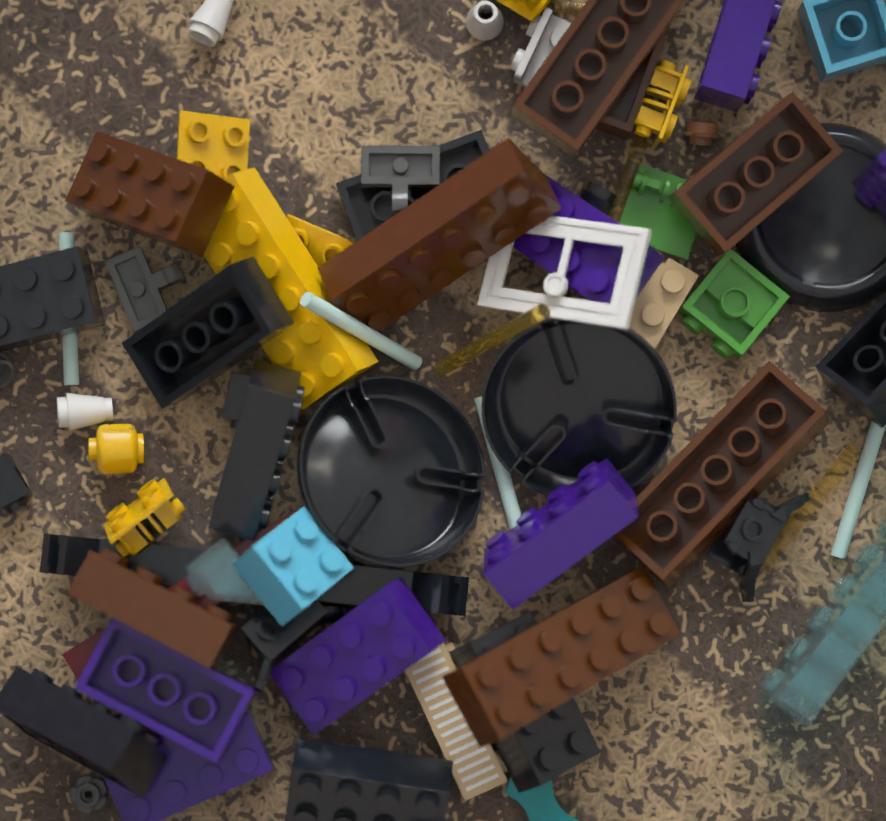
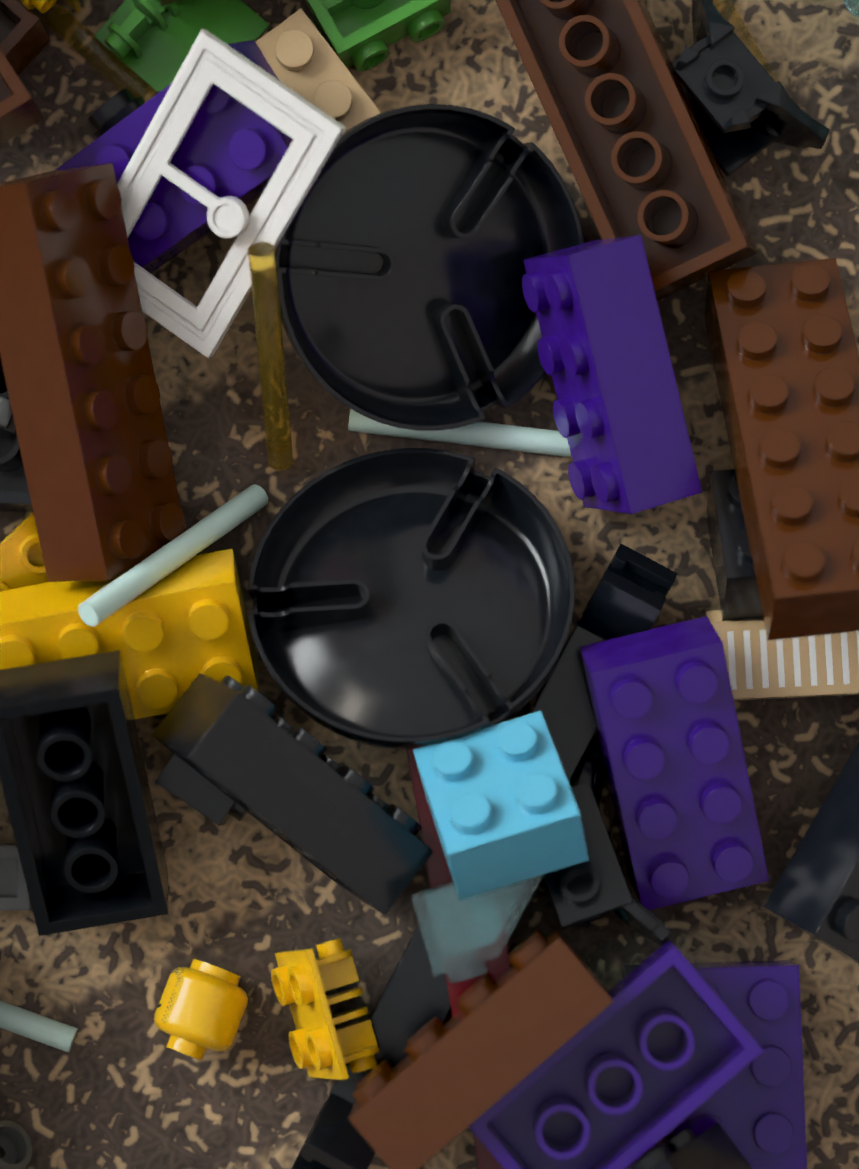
camera: 65 degrees left, 0 degrees up
white cone [57,393,113,431] -> none

